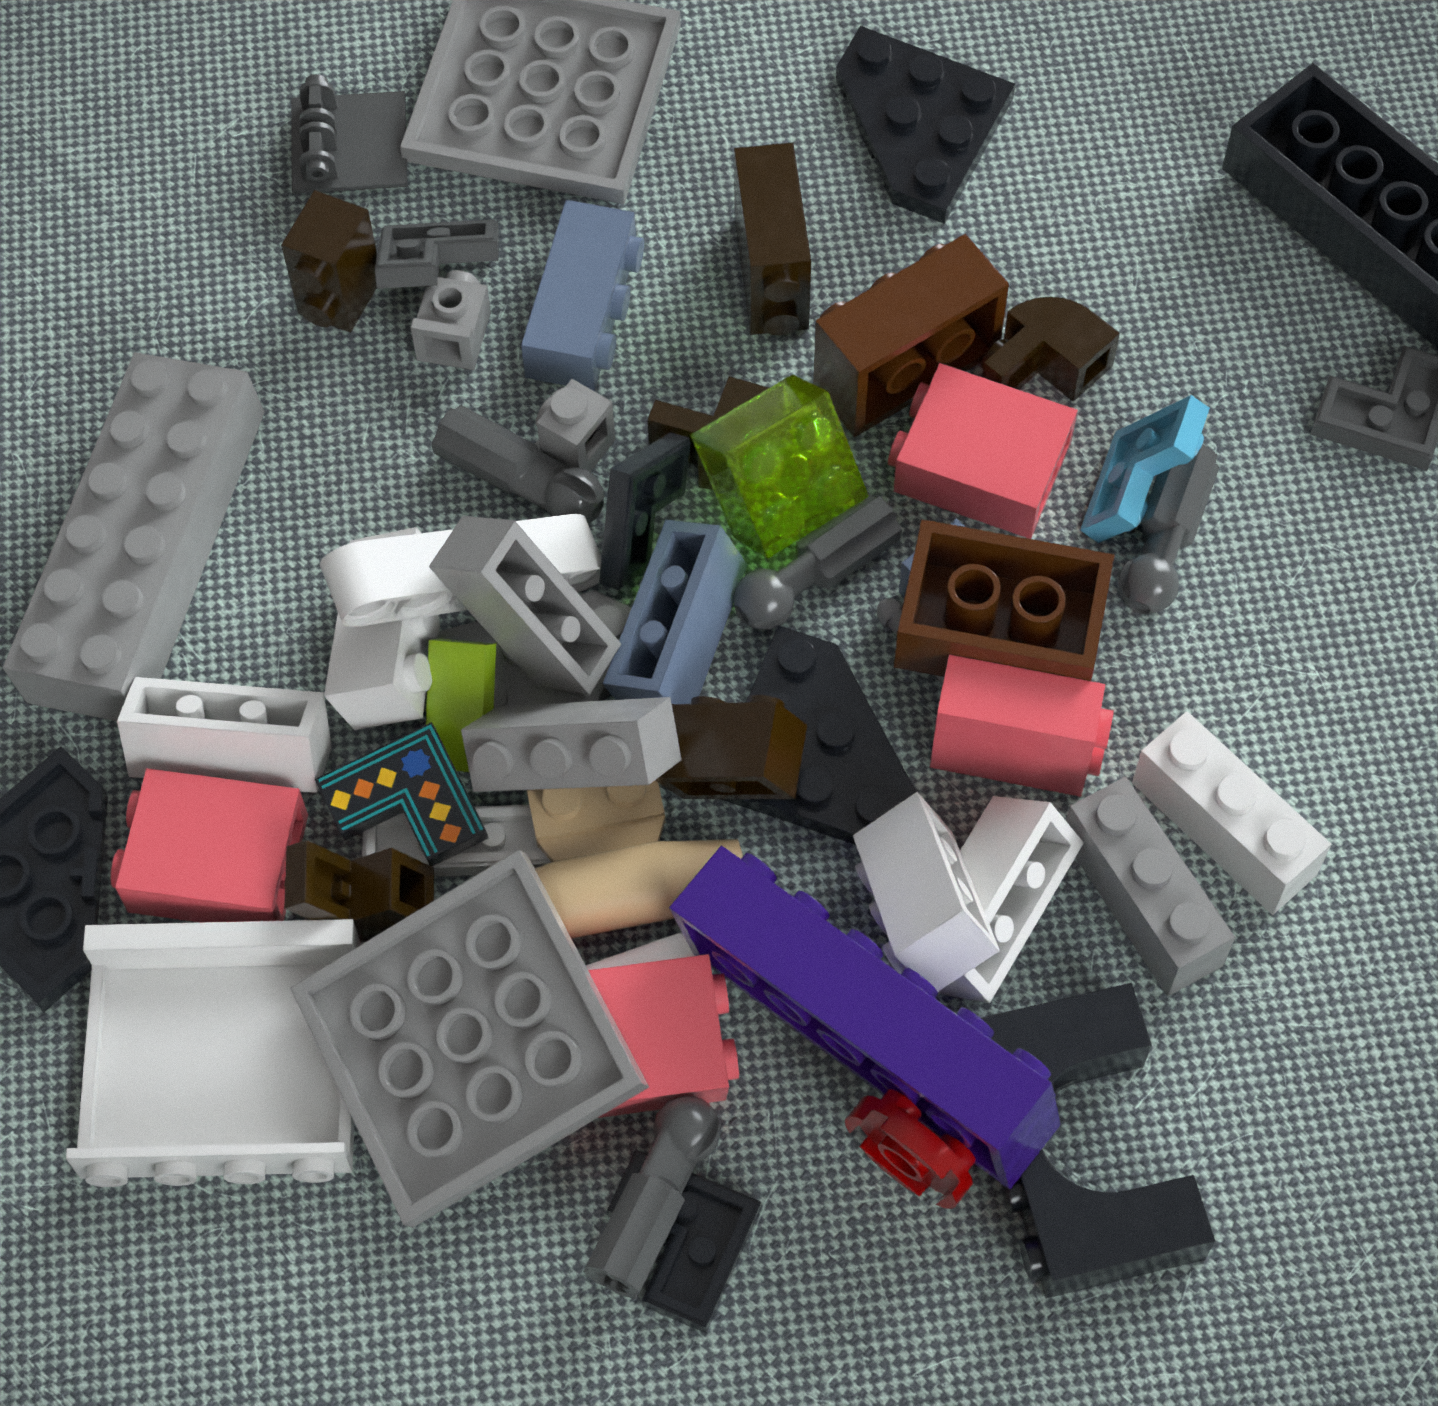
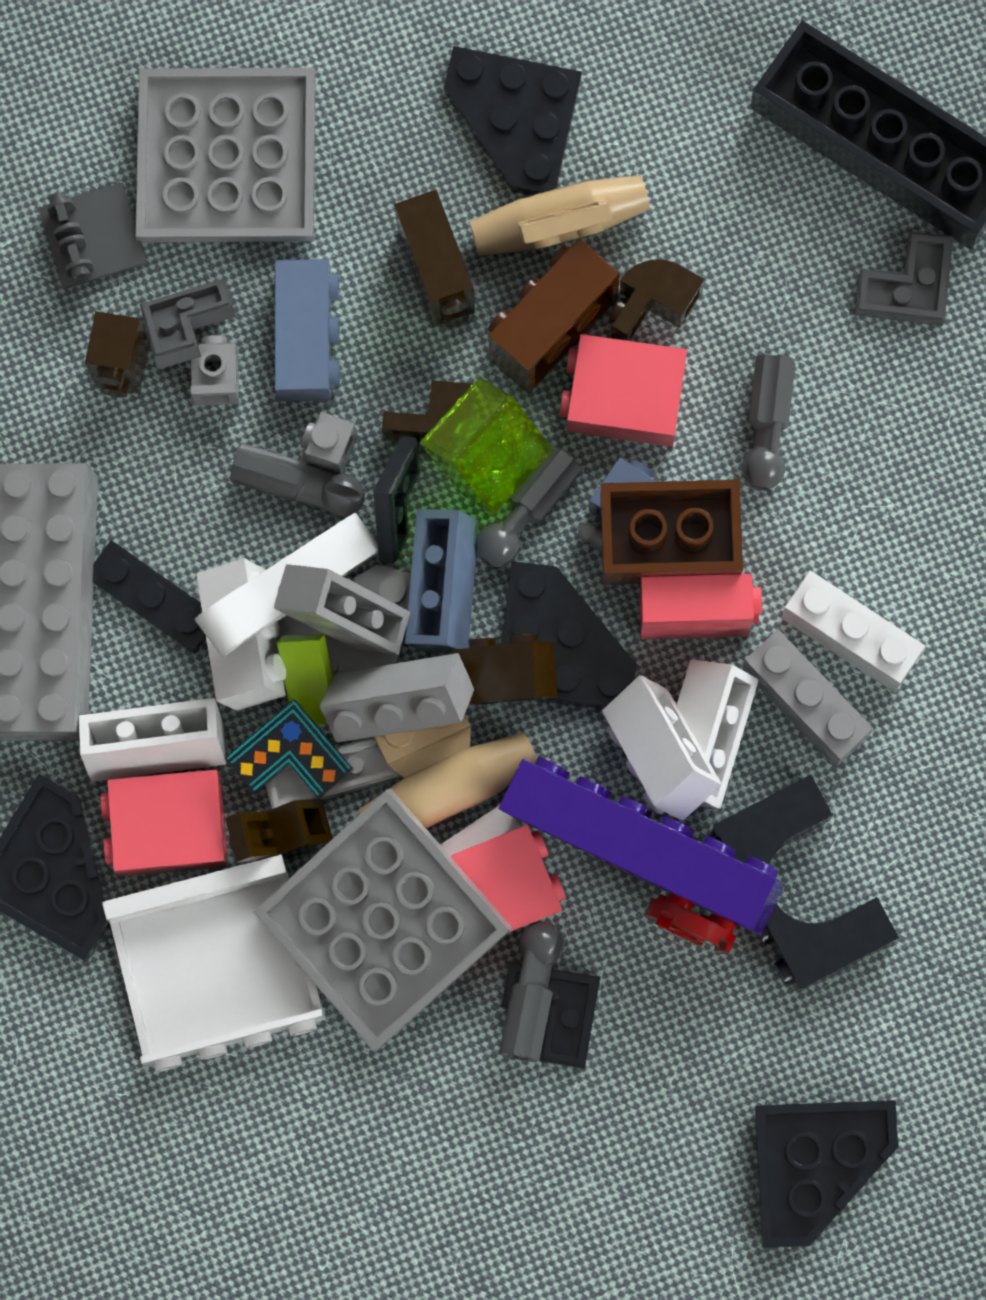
camera: 10 degrees left, 15 degrees up
medium azure plate [1080,395,1210,543] -> none
none -> black plate [93,540,206,655]
none -> tan plate [469,175,650,256]

